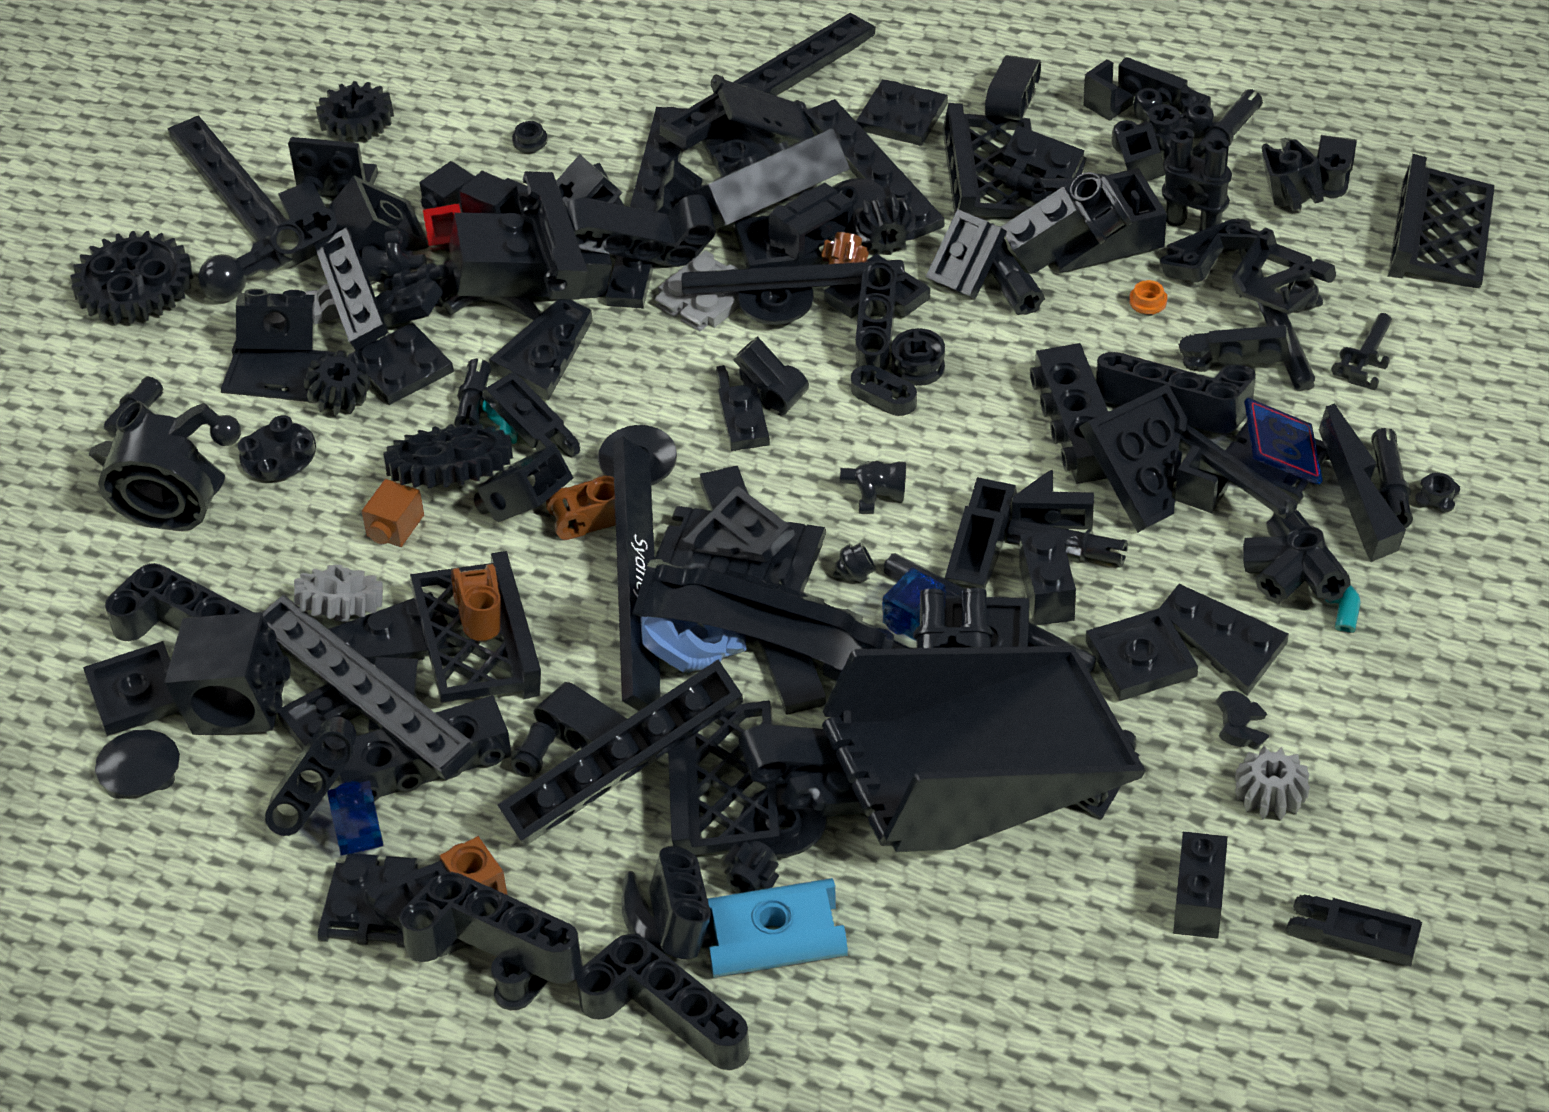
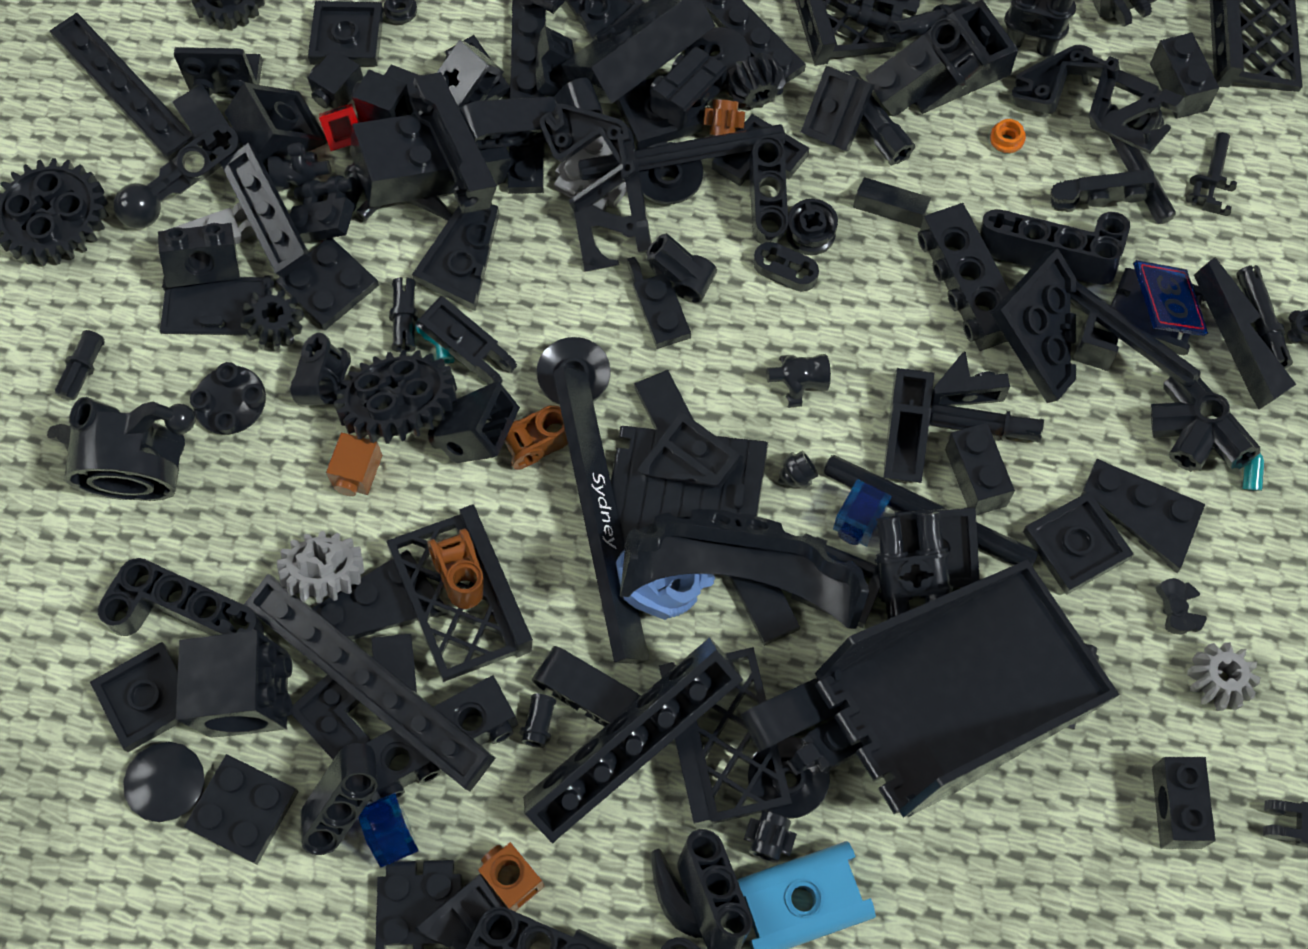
camera: 10 degrees left, 20 degrees up
none -> black plate [184,754,299,865]
none -> black piece [290,333,351,406]
none -> black plate [308,1,384,66]
none -> black piece [540,103,652,272]
none -> black slope [853,177,931,228]
none -> black brick [1150,33,1219,119]

